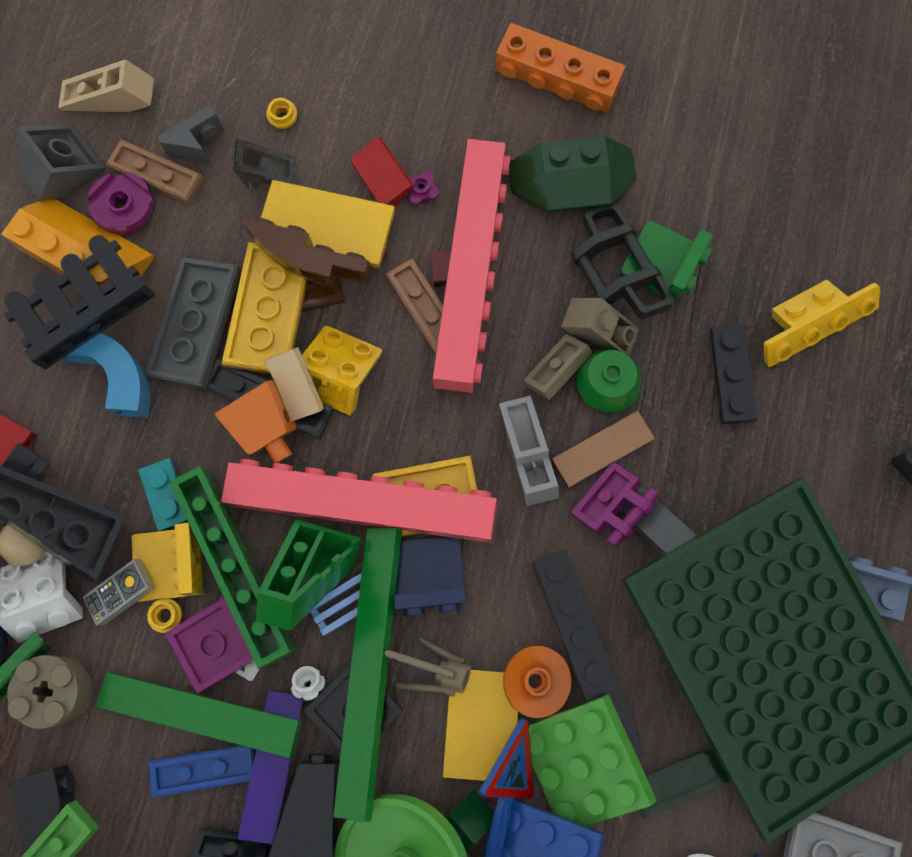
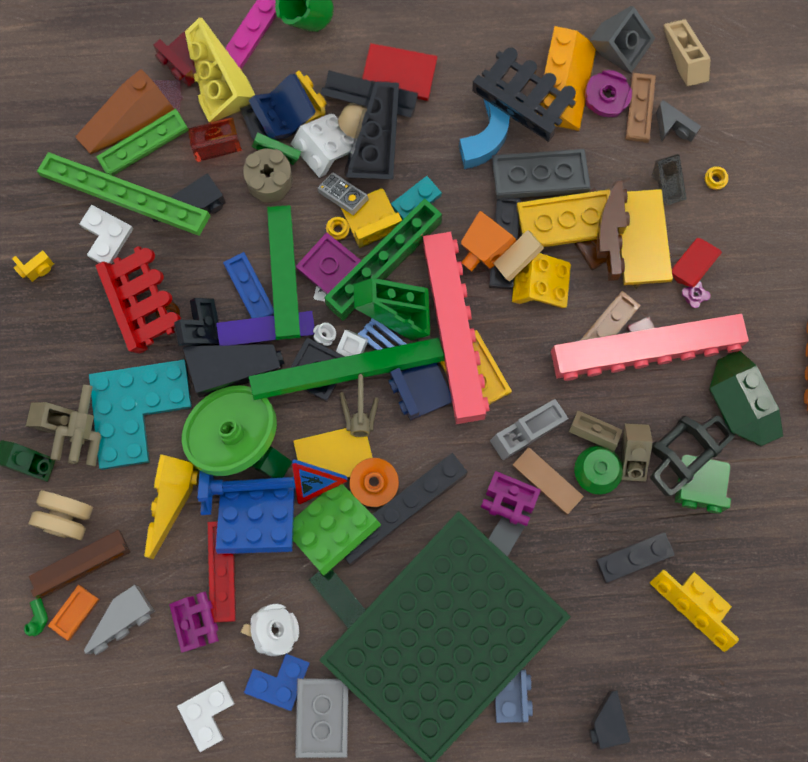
camera: 65 degrees right, 0 degrees up
none -> white plate [336,330,368,357]

